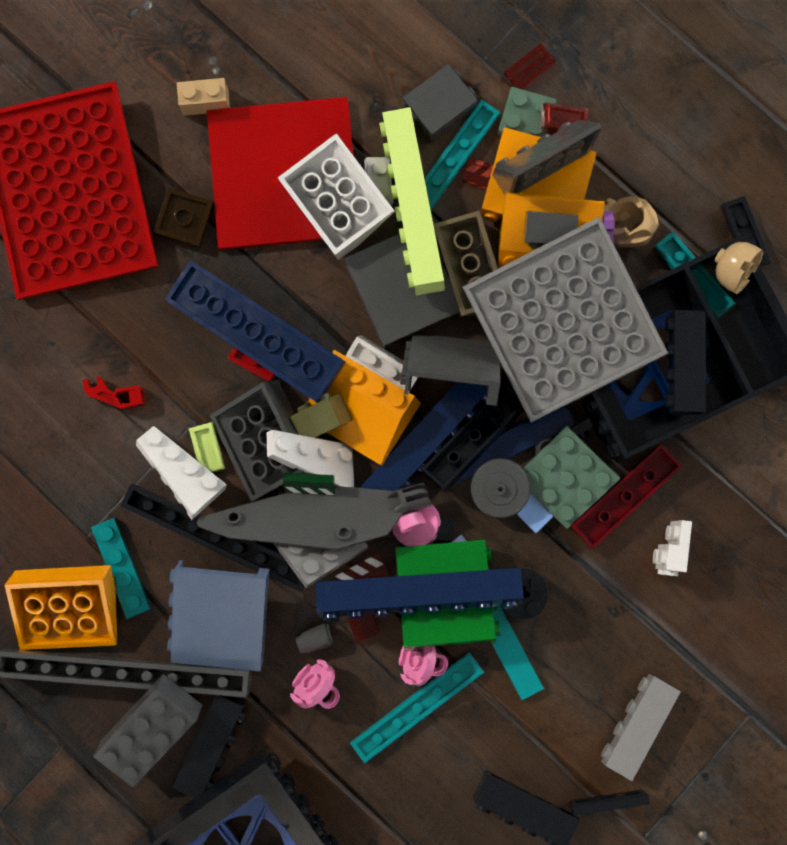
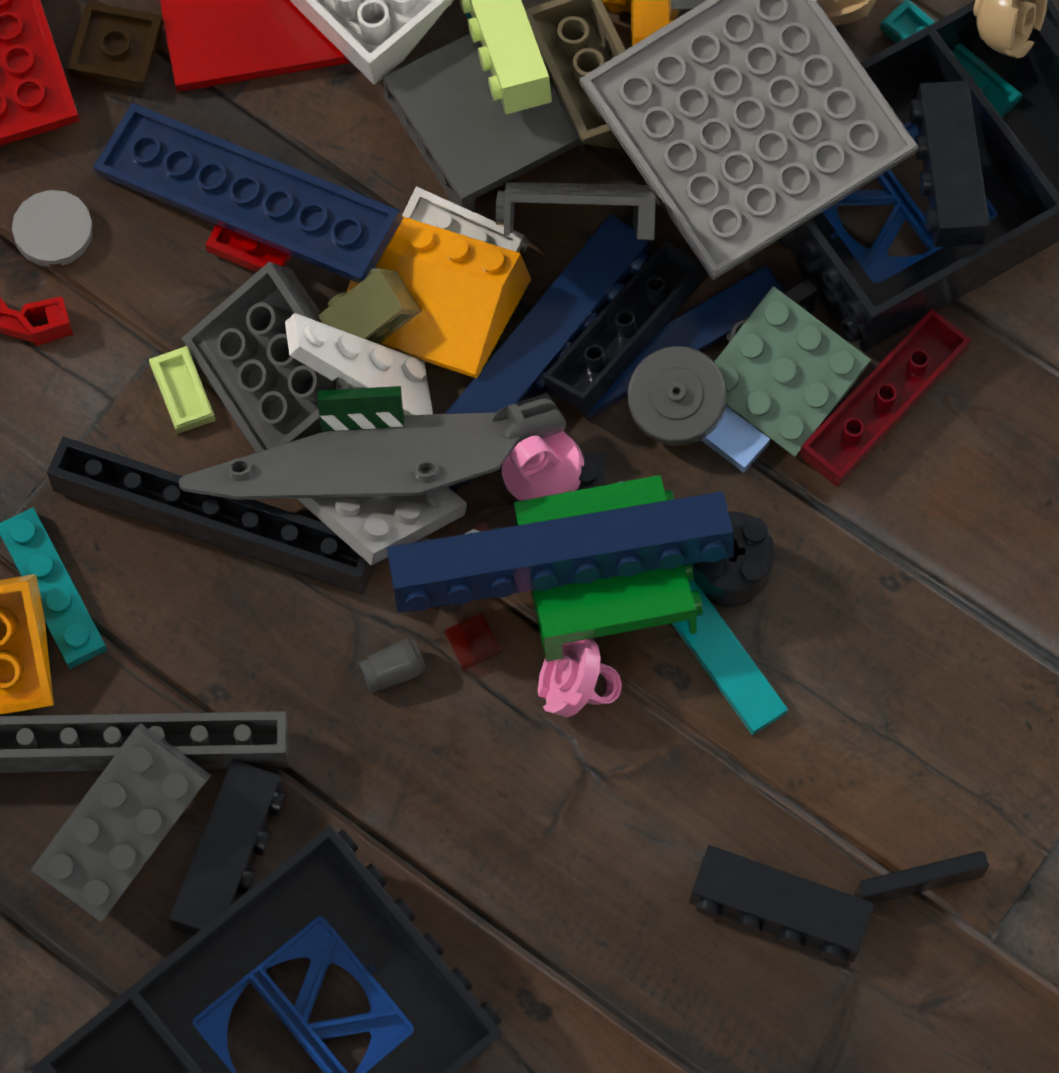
camera: 10 degrees left, 15 degrees down
white wing [136,426,227,520] -> none
sand blue panel [167,560,270,671] -> none
bright pink tile [290,659,340,709] -> none
teal tile [350,652,484,764] -> none
light grey brick [601,674,681,781] -> none
white plate [653,520,692,576] -> none
none -> light grey tile [12,190,93,267]

